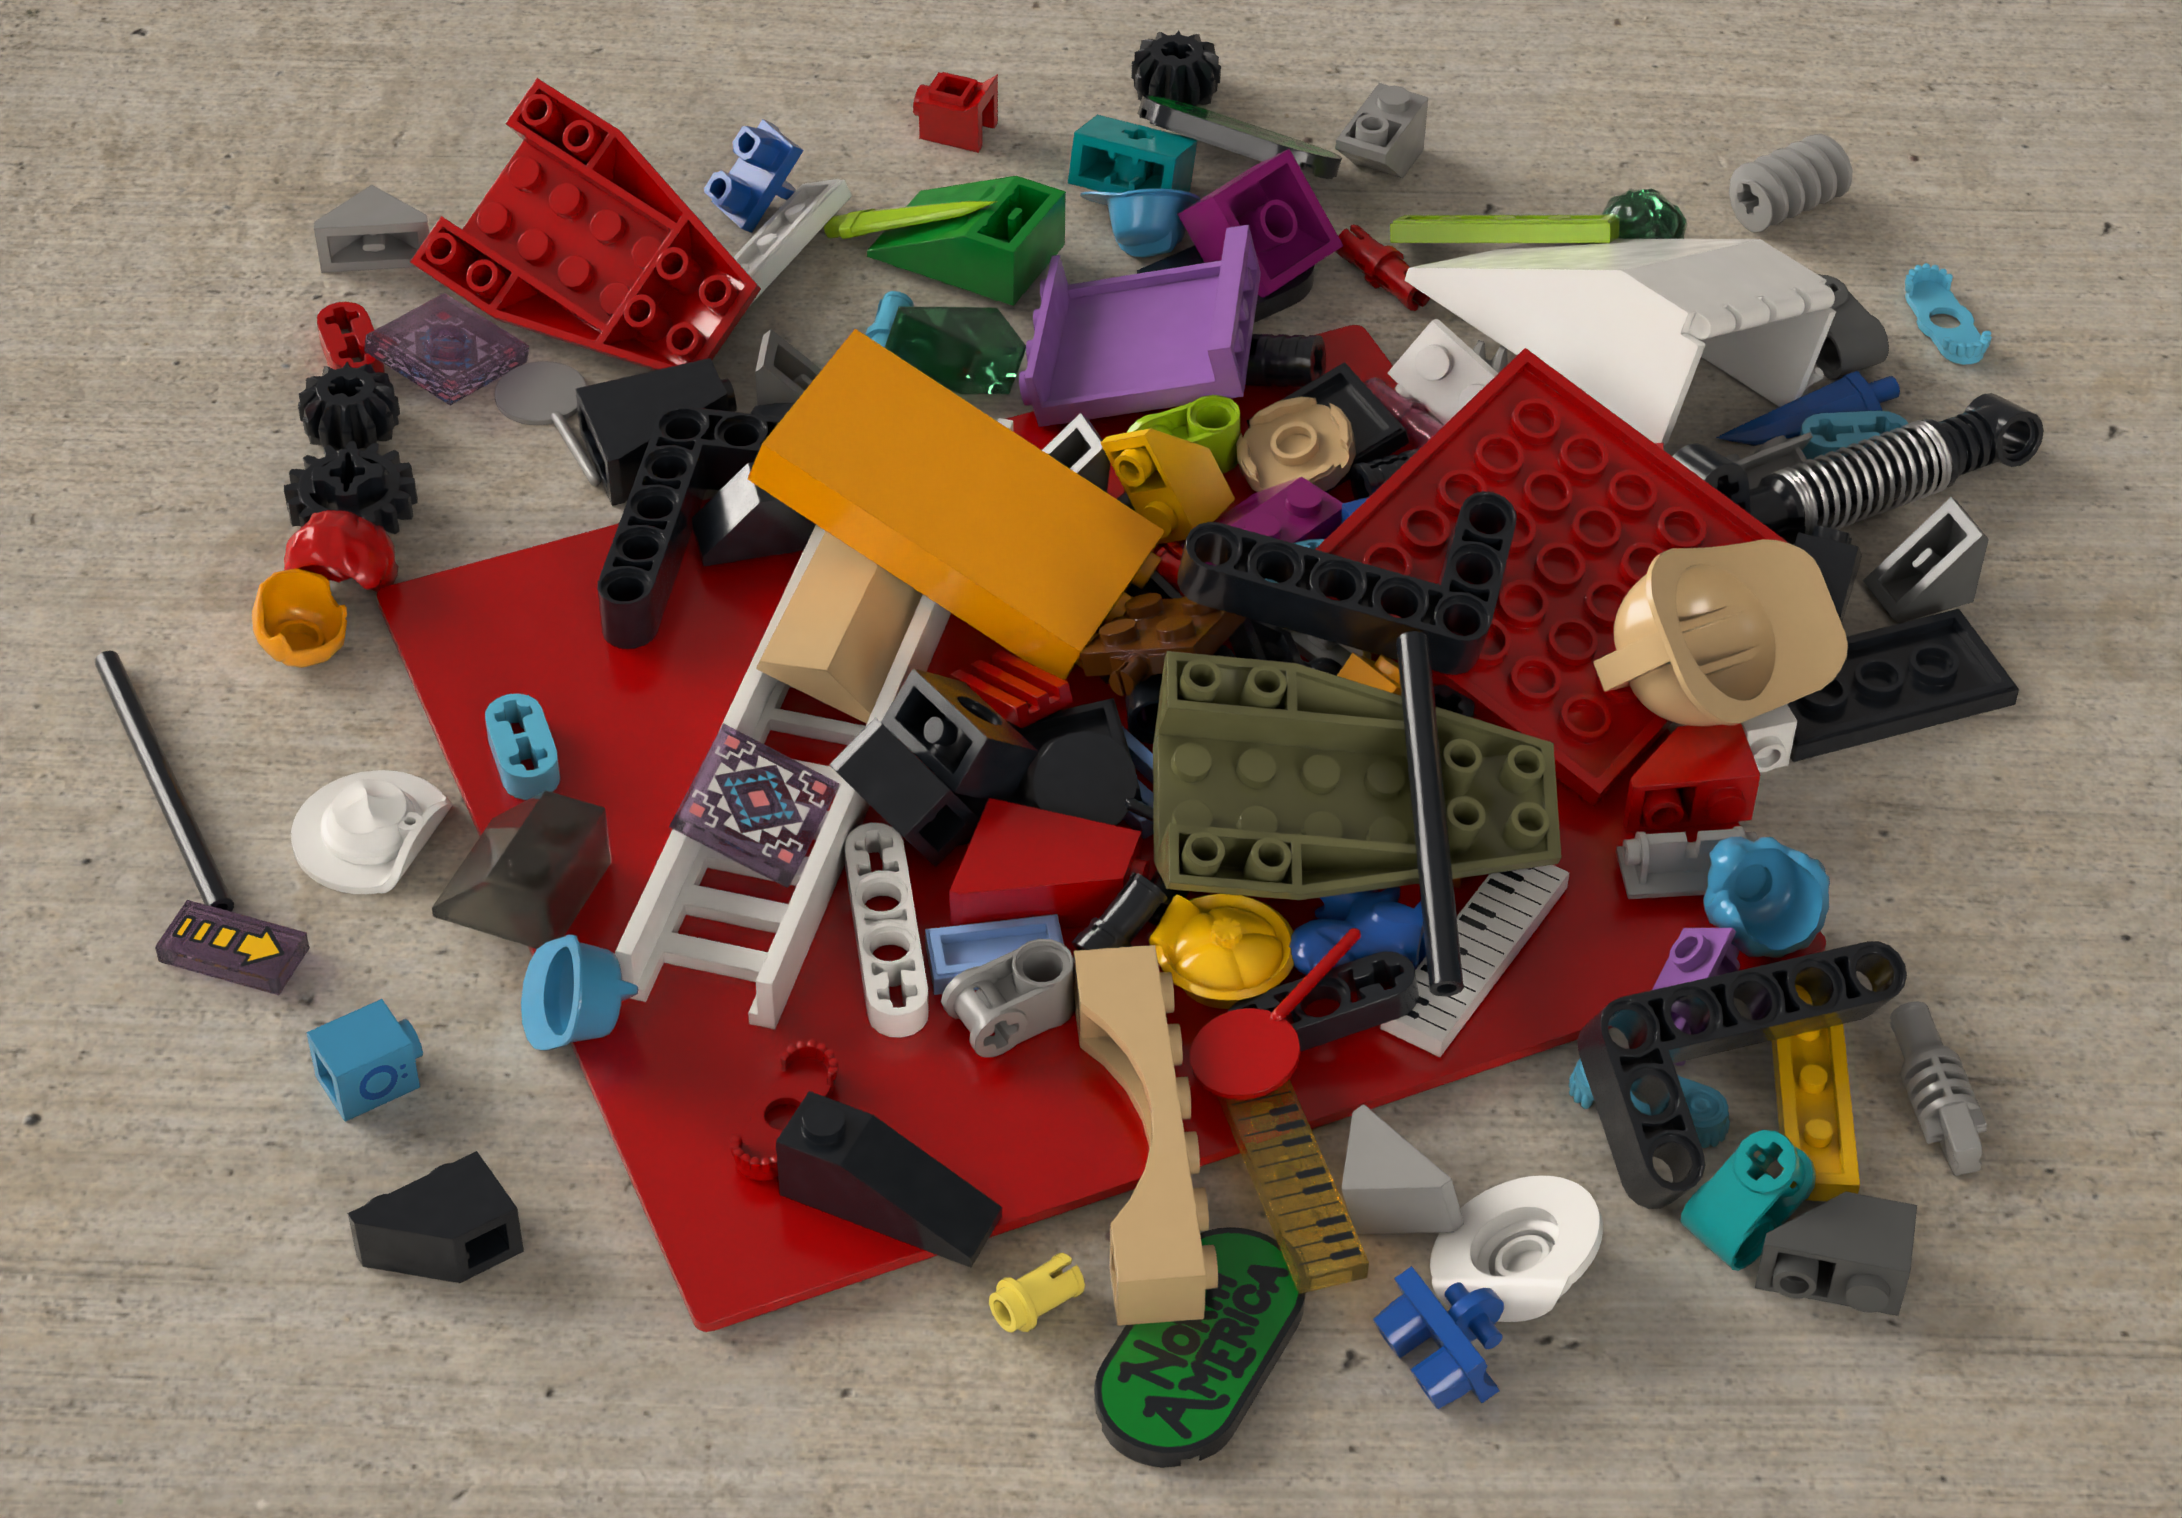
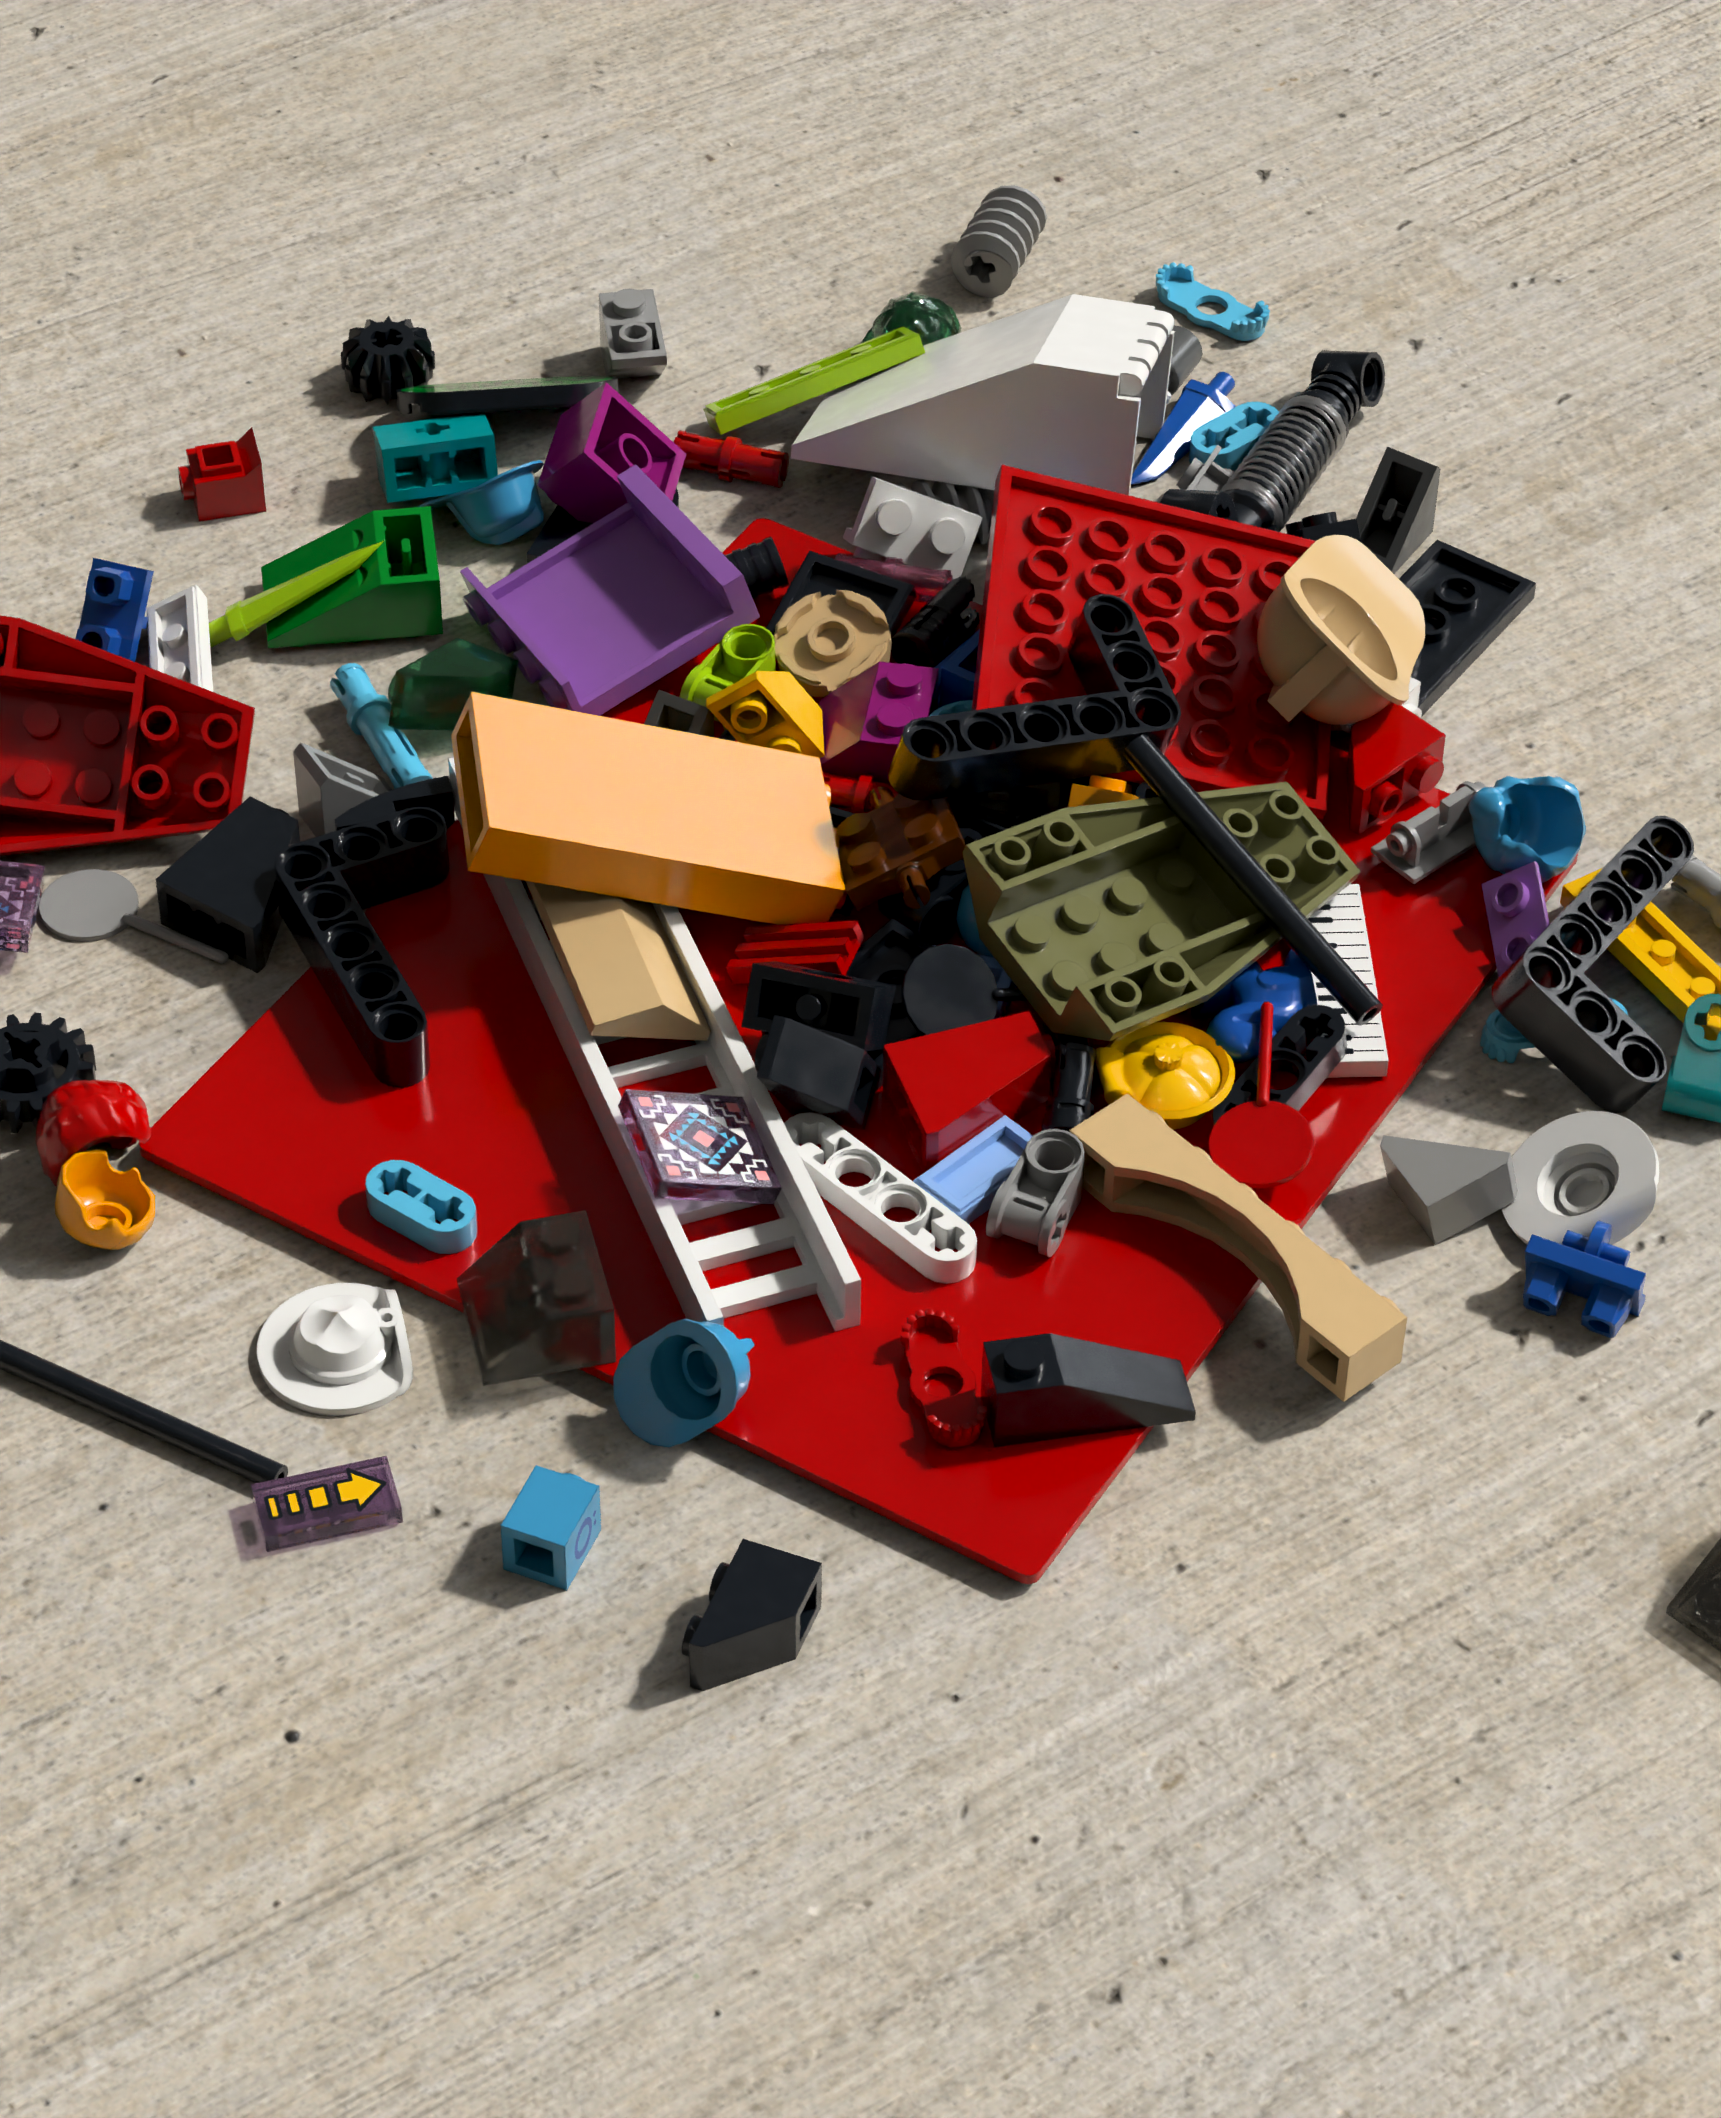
camera: 35 degrees left, 0 degrees up
black slope [692,462,816,567] -> none
light yellow pin [989,1253,1085,1333] -> none
tile [1094,1227,1306,1468] -> none
clear yellow tile [1217,1079,1369,1294] -> none

